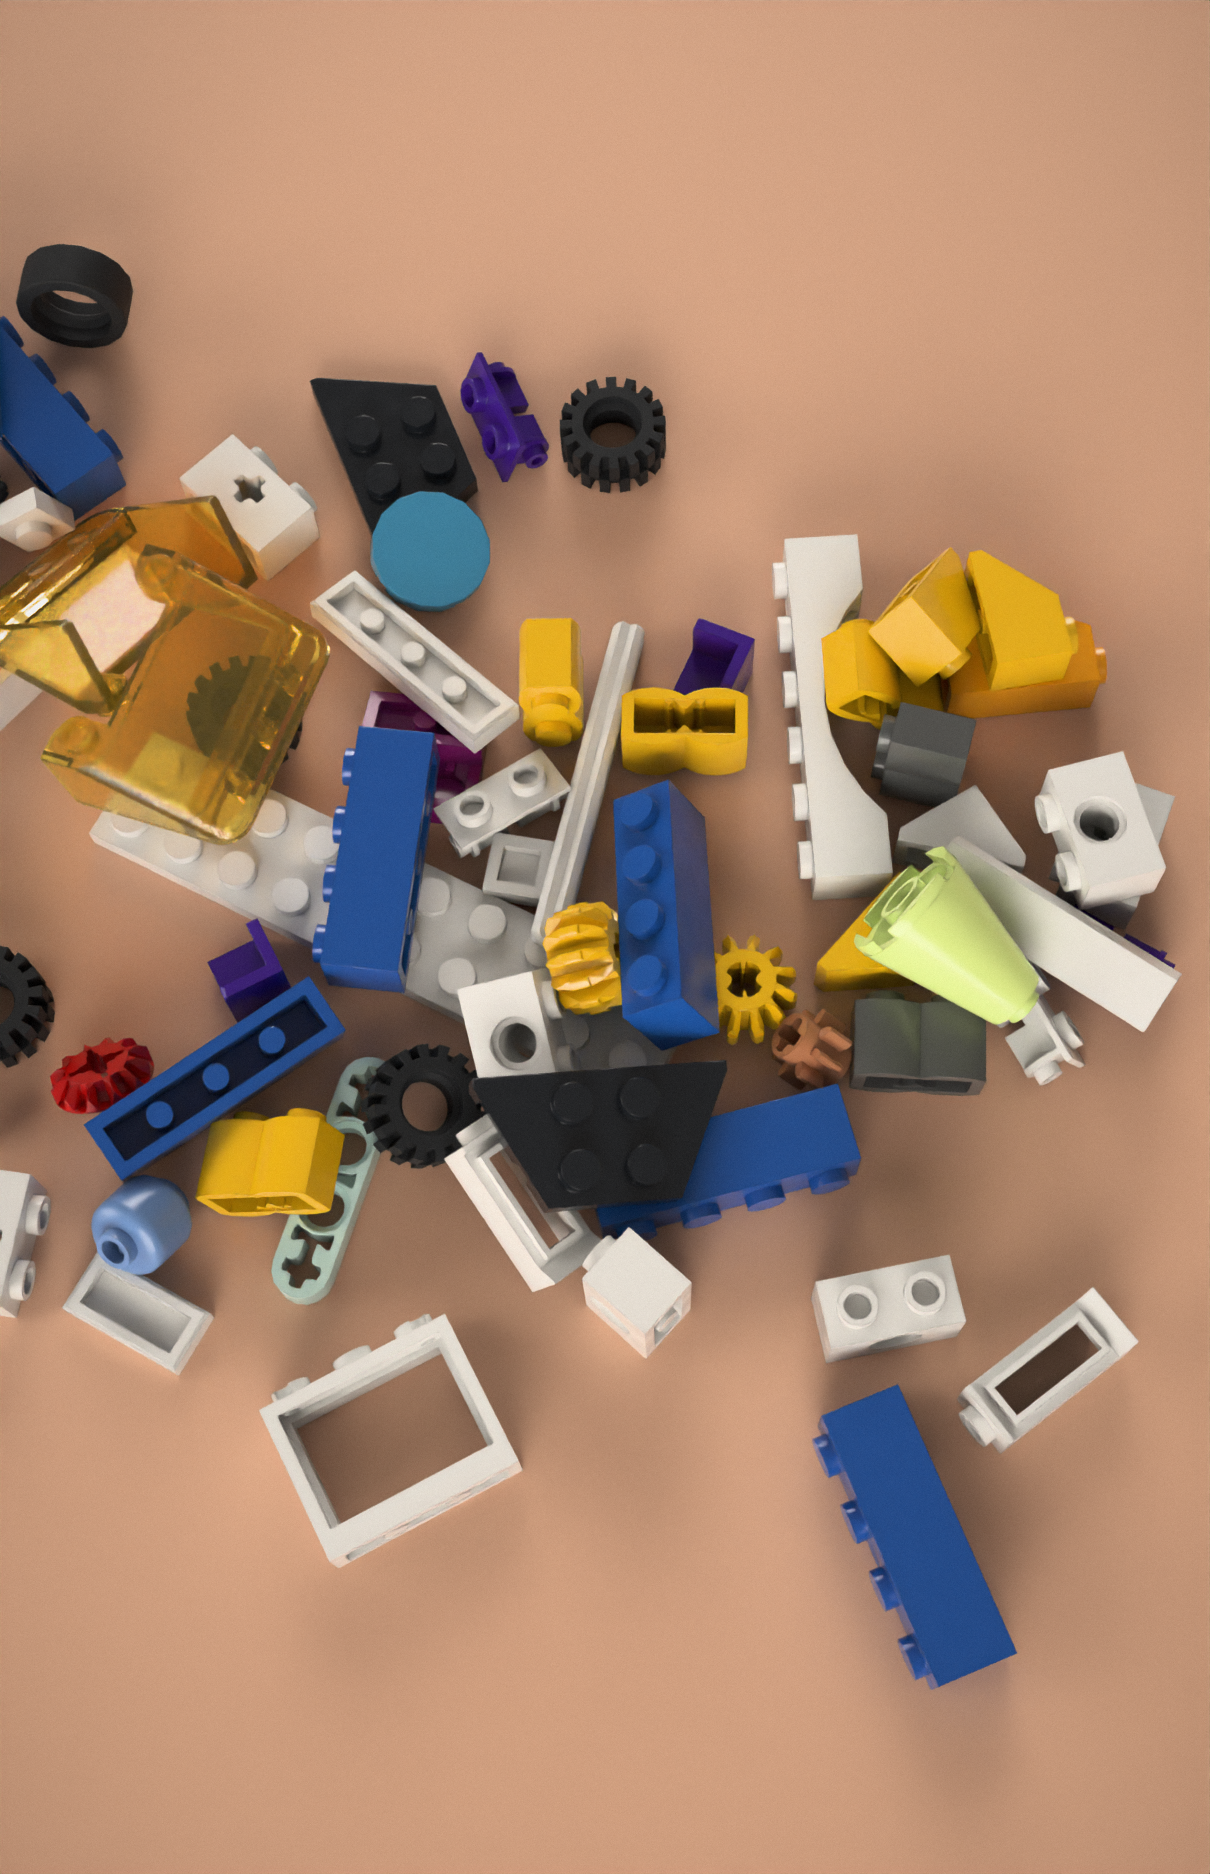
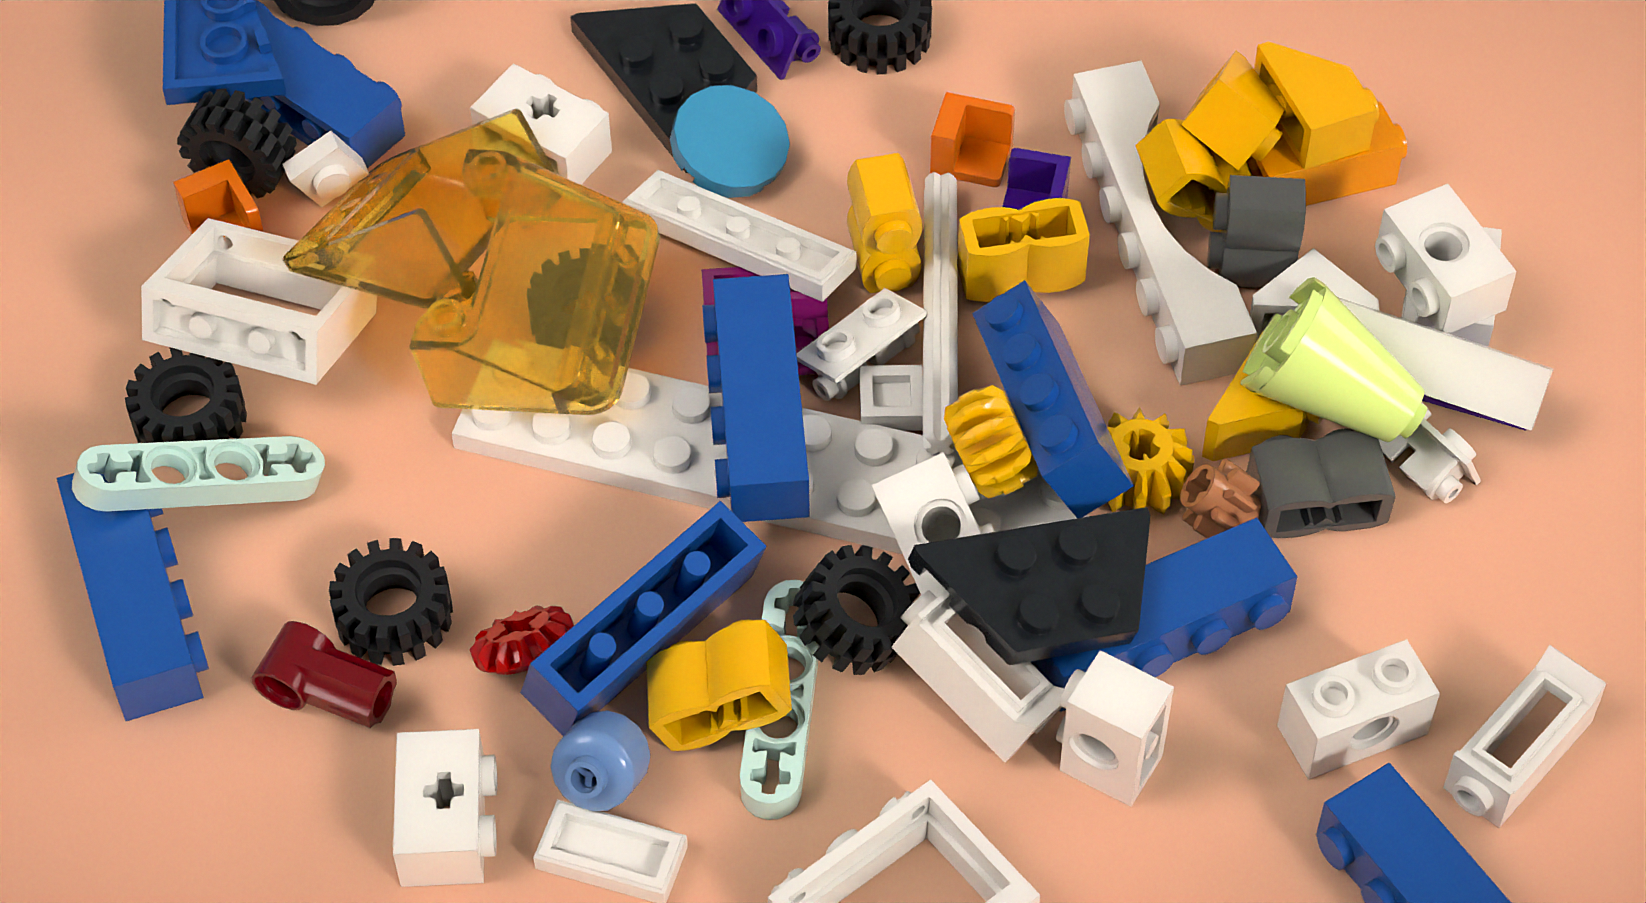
camera: 15 degrees left, 15 degrees down
dark purple panel [207,918,291,1023] -> none
none -> orange panel [930,92,1015,187]

